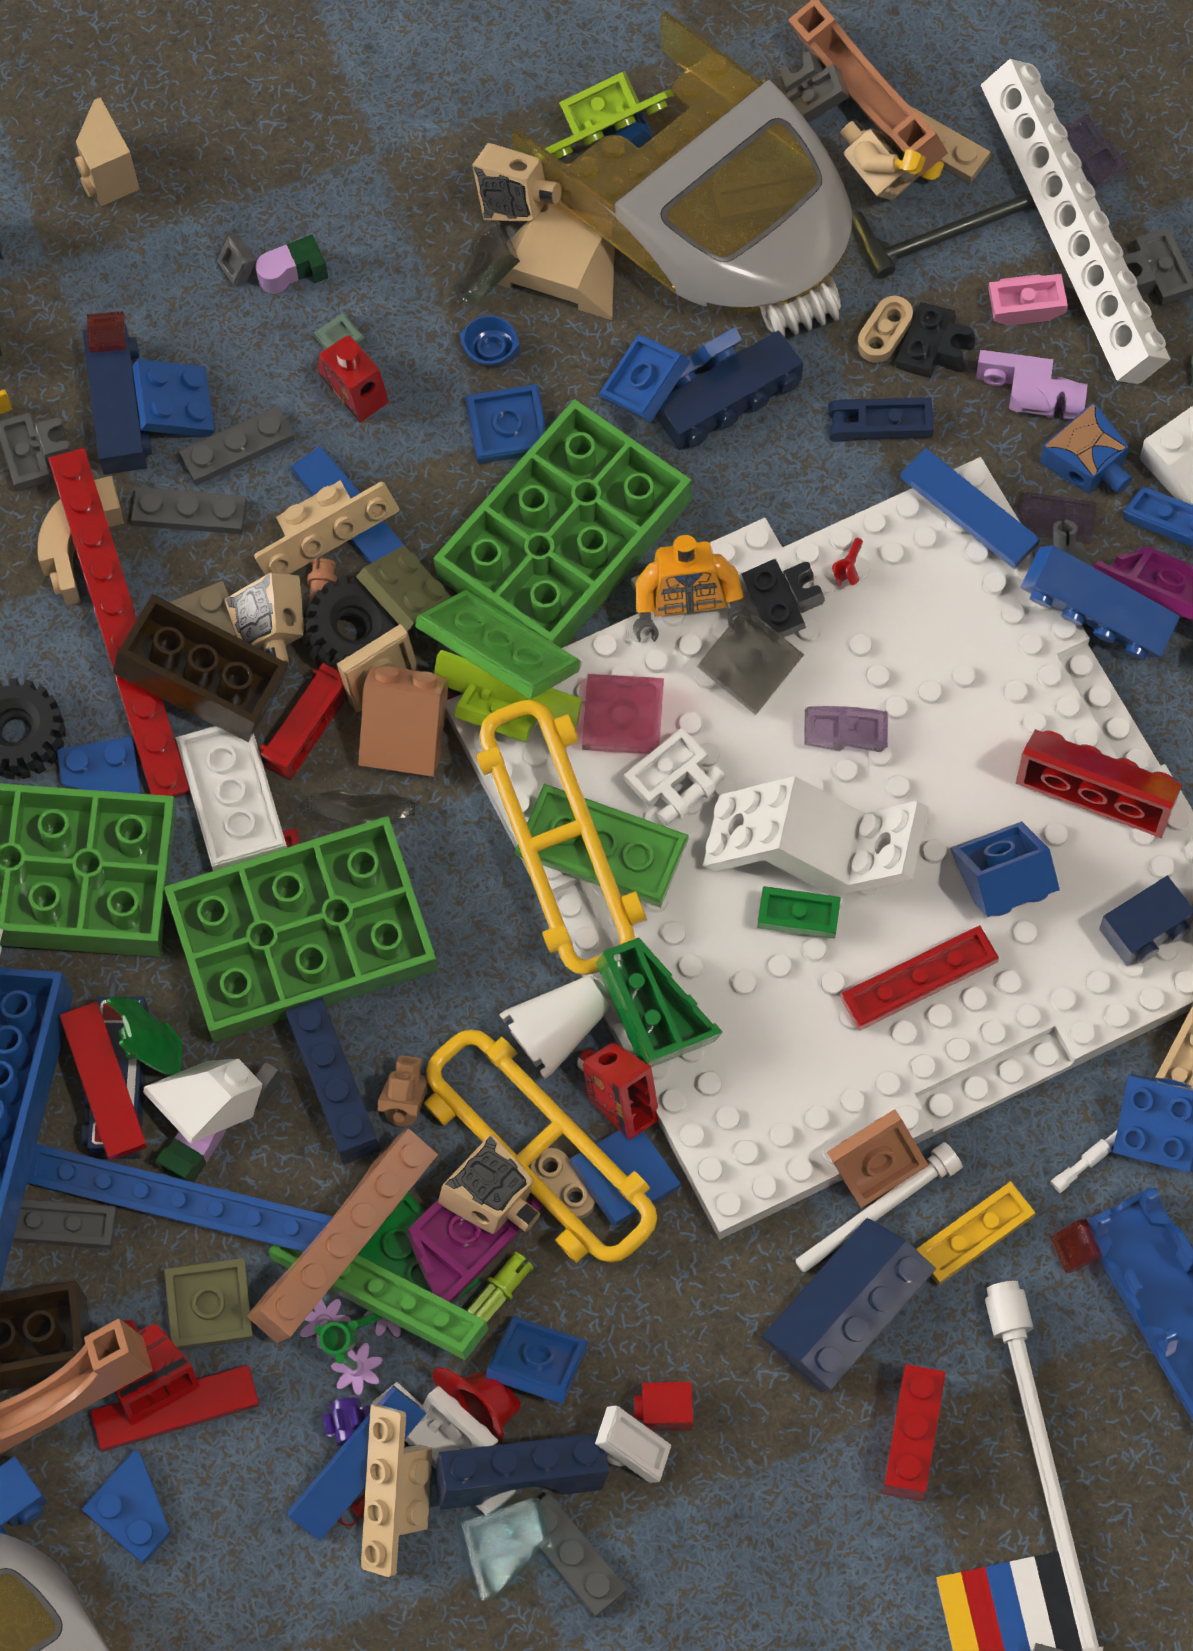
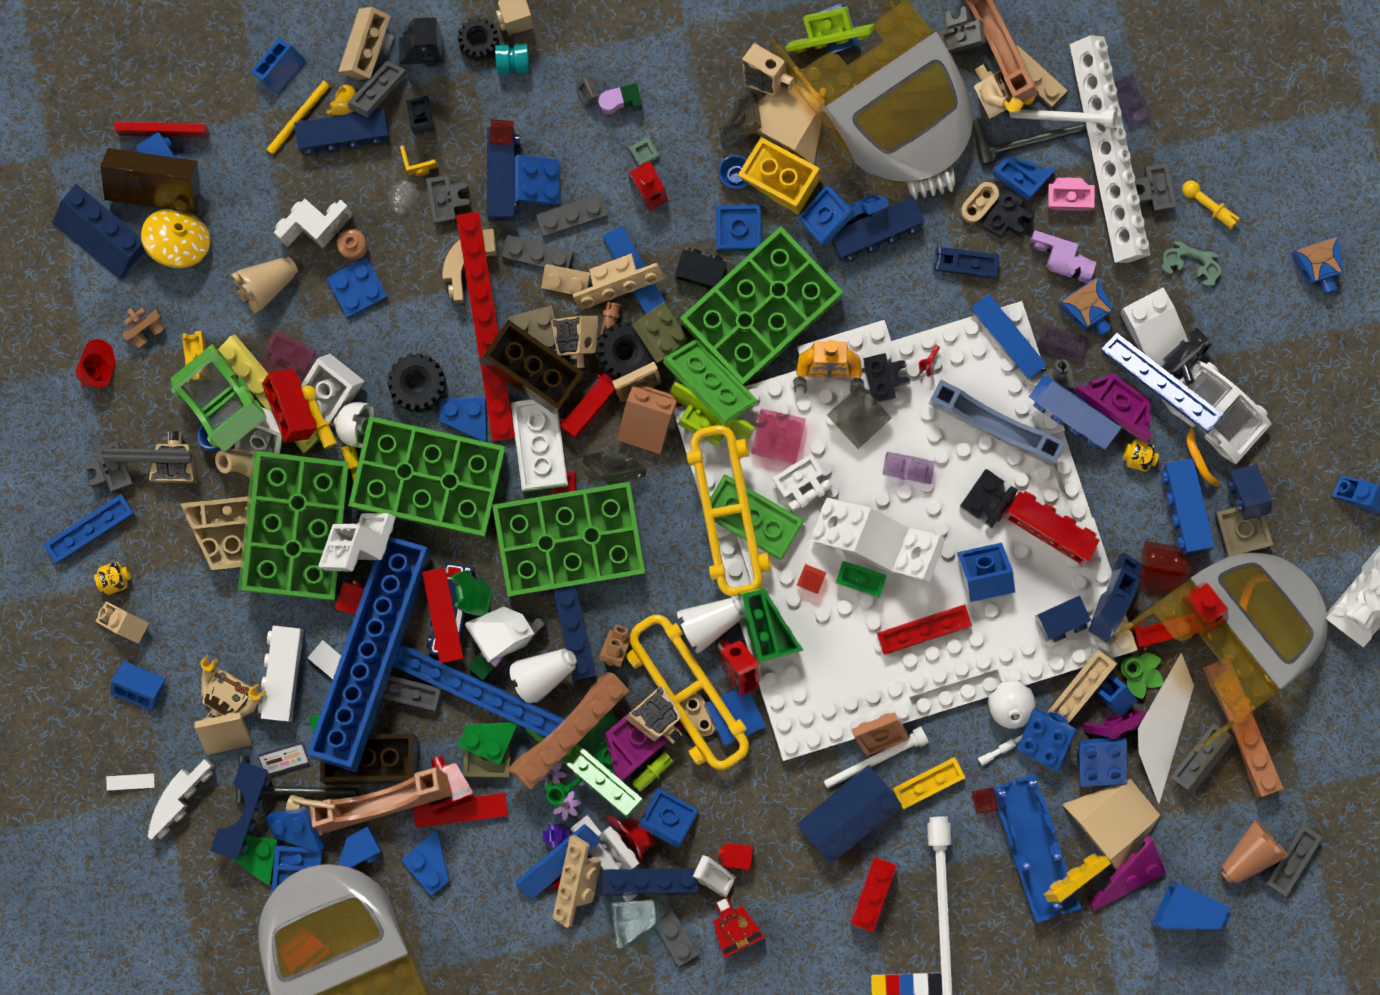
camera: 10 degrees right, 15 degrees up
none -> black tyre [457,17,499,61]
none -> green wing [457,722,518,765]
none -> teal wheel [495,43,530,75]
none -> white cone [510,649,576,704]
none -> tan plate [541,264,590,294]
none -> black brick [675,248,727,289]
none -> red torso [713,897,765,958]
none -> yellow slope [738,137,822,215]
none -> clear red tile [796,564,827,594]
none -> sand blue arch [928,380,1066,466]
none -> black plate [959,469,1018,528]
none -> white cylinder [988,681,1035,729]
none -> blue wing [993,156,1056,201]
none -> white piece [1009,109,1118,128]

